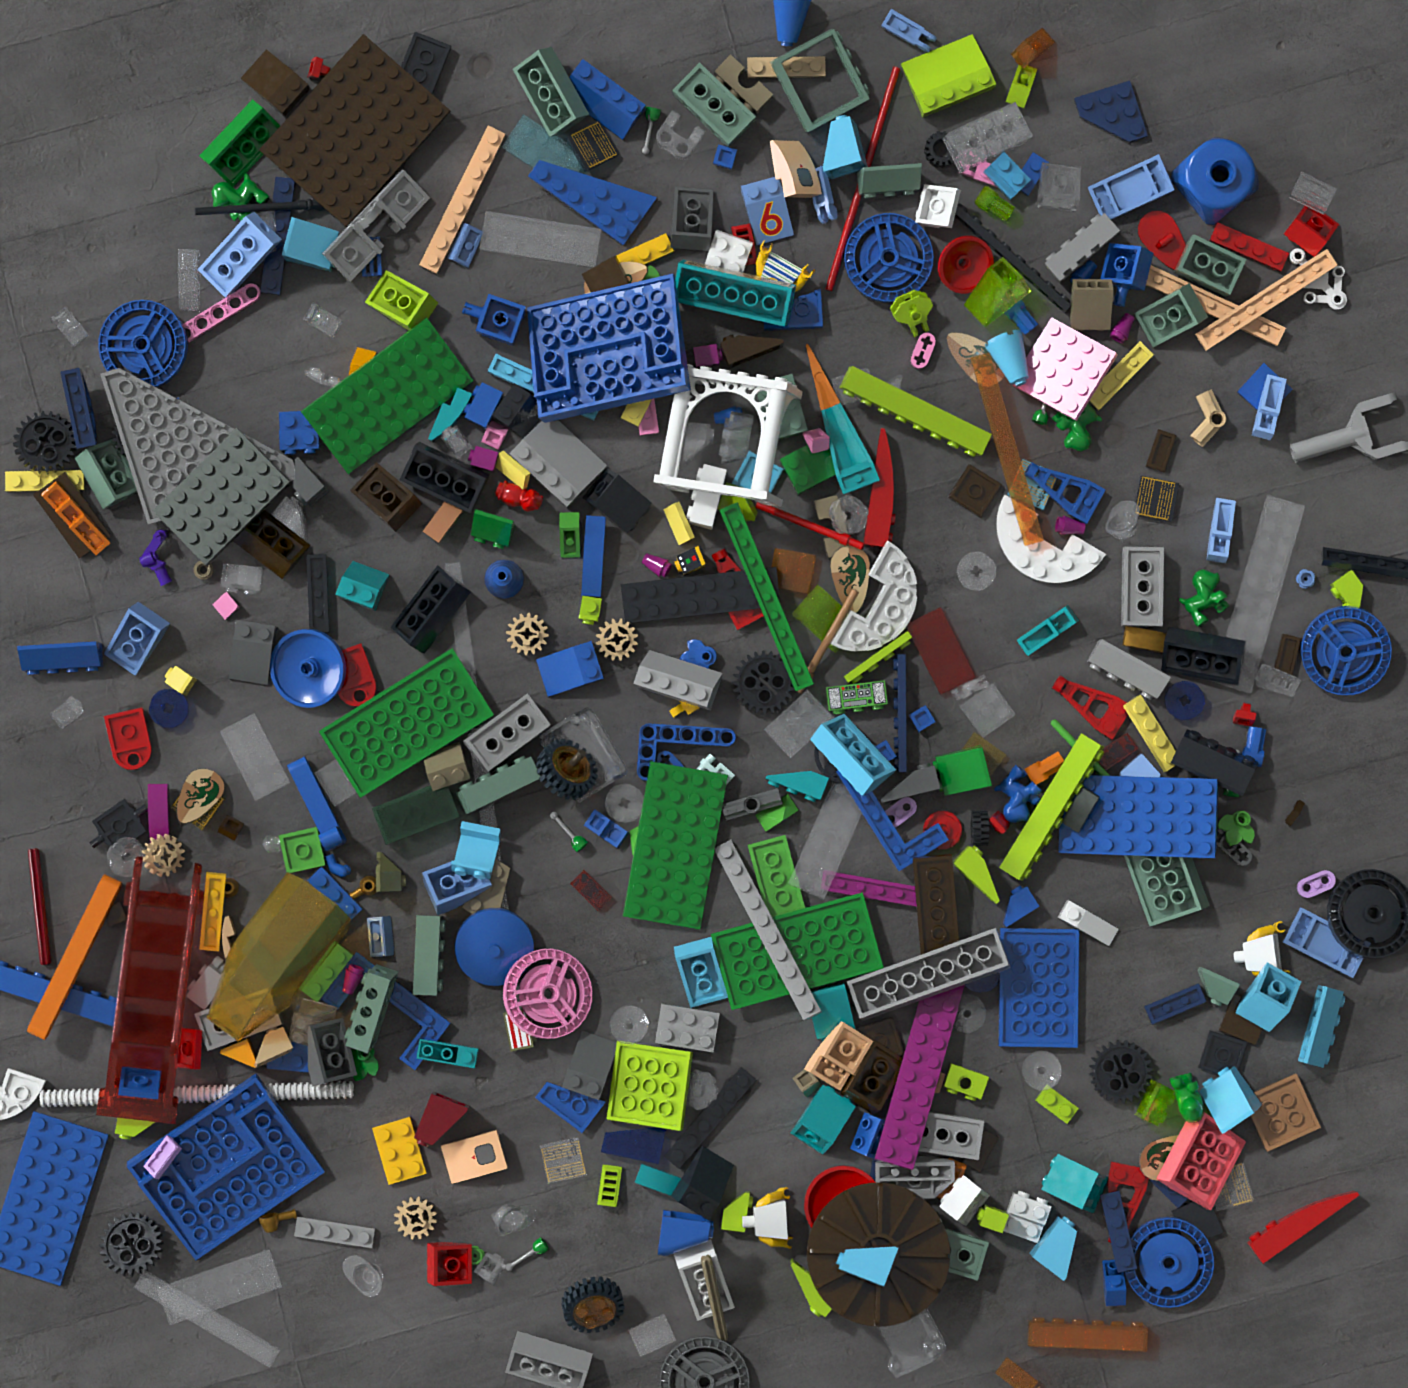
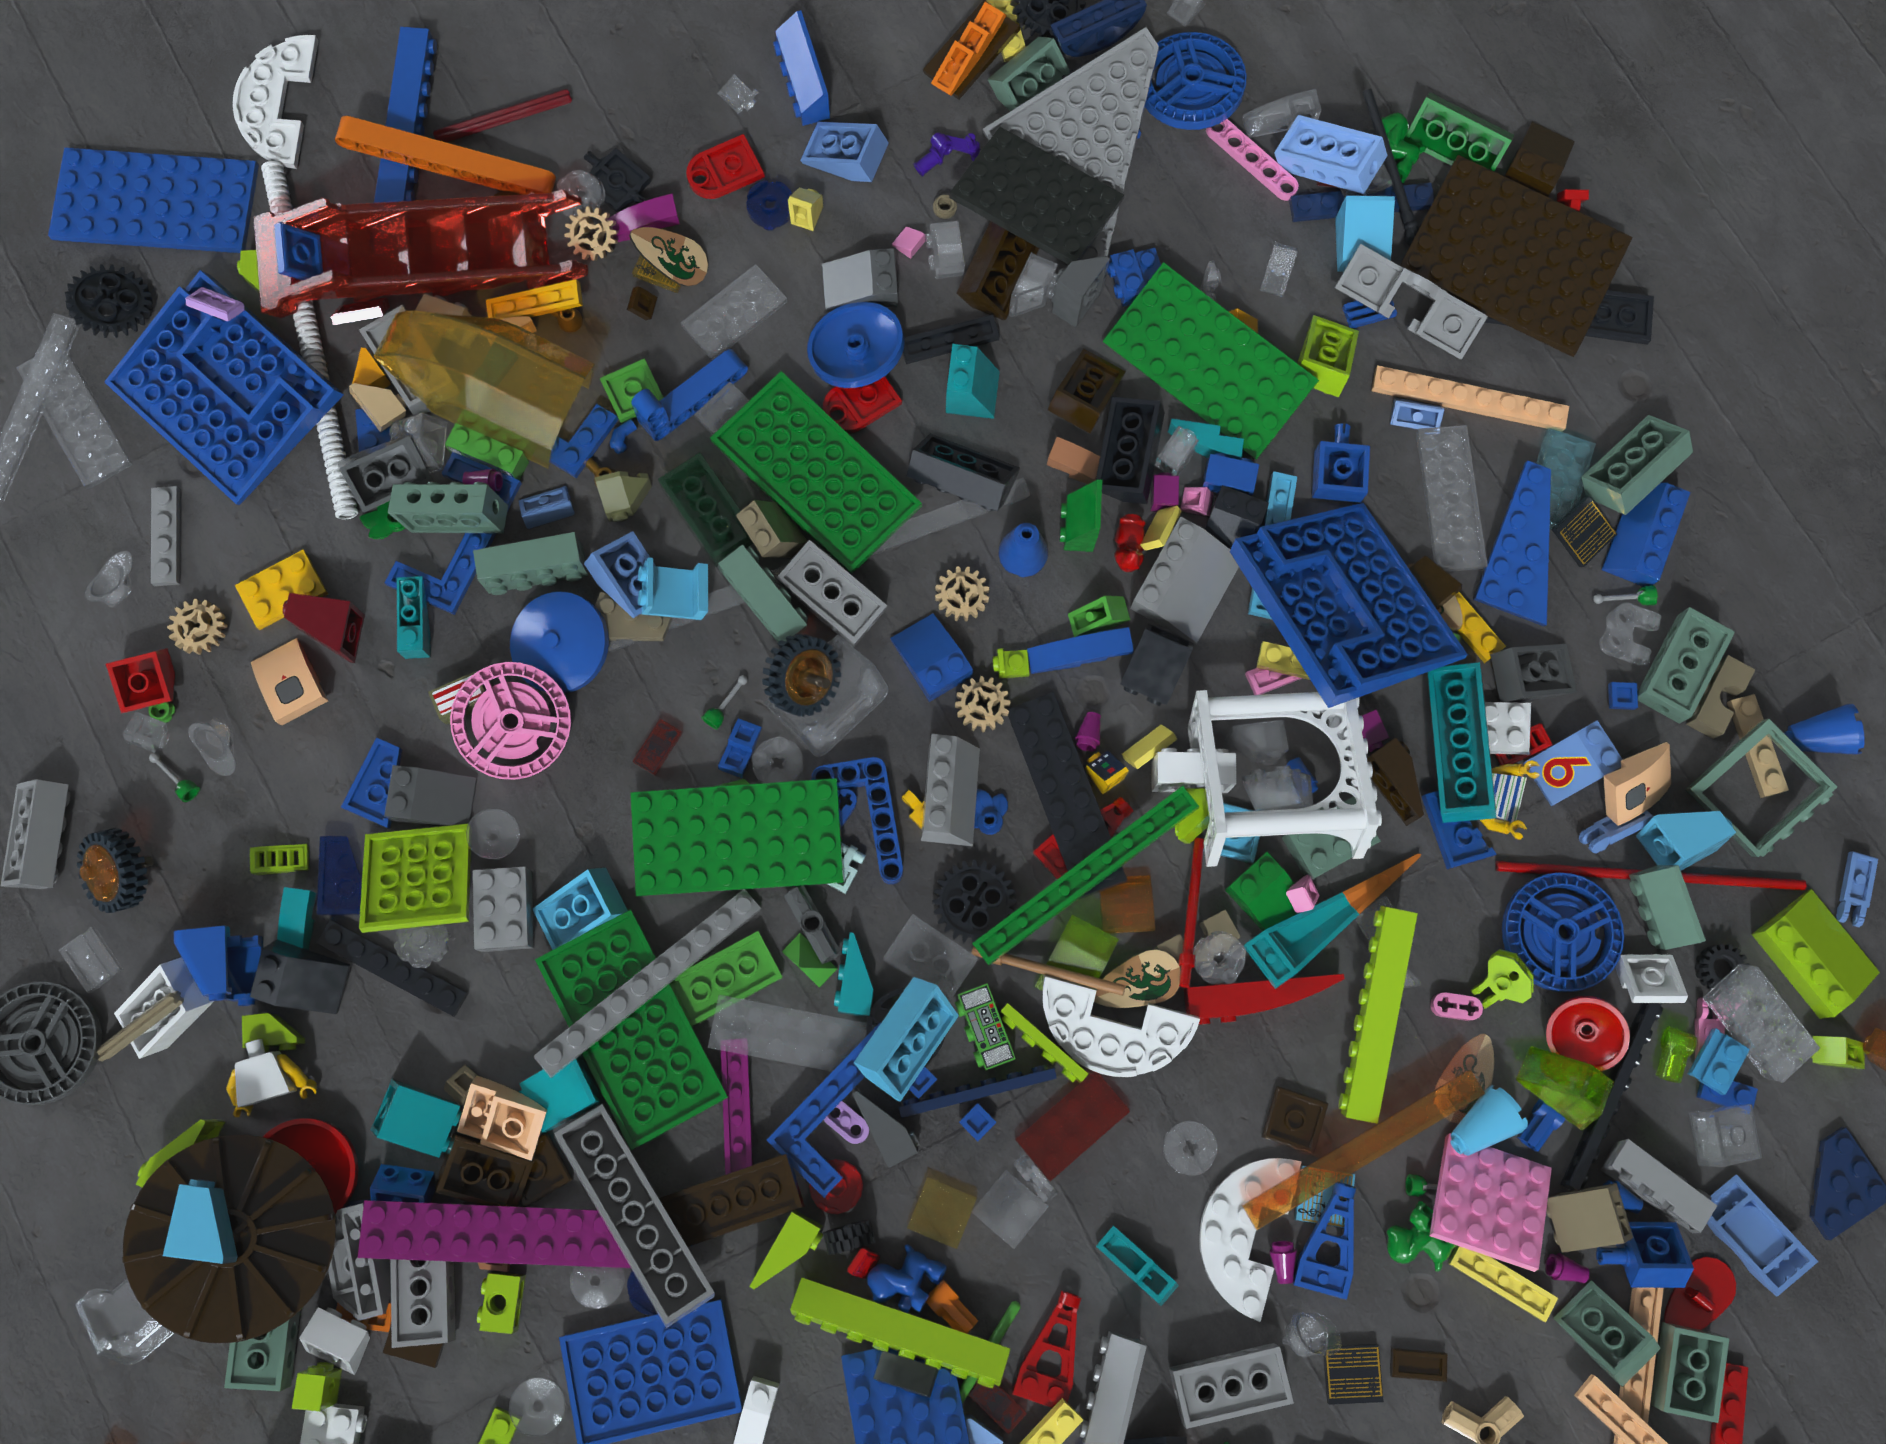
camera: 75 degrees right, 10 degrees down
pearl gold bar [259,1209,297,1233] -> none
clear plate [263,834,280,853] -> none
clear tile [540,1137,587,1184] -> none
green slope [932,745,992,796] -> none
blue slope [1003,885,1039,927] -> none
pearl gold slope [1122,626,1167,653] -> none
blue piece [1171,137,1259,225] -> none

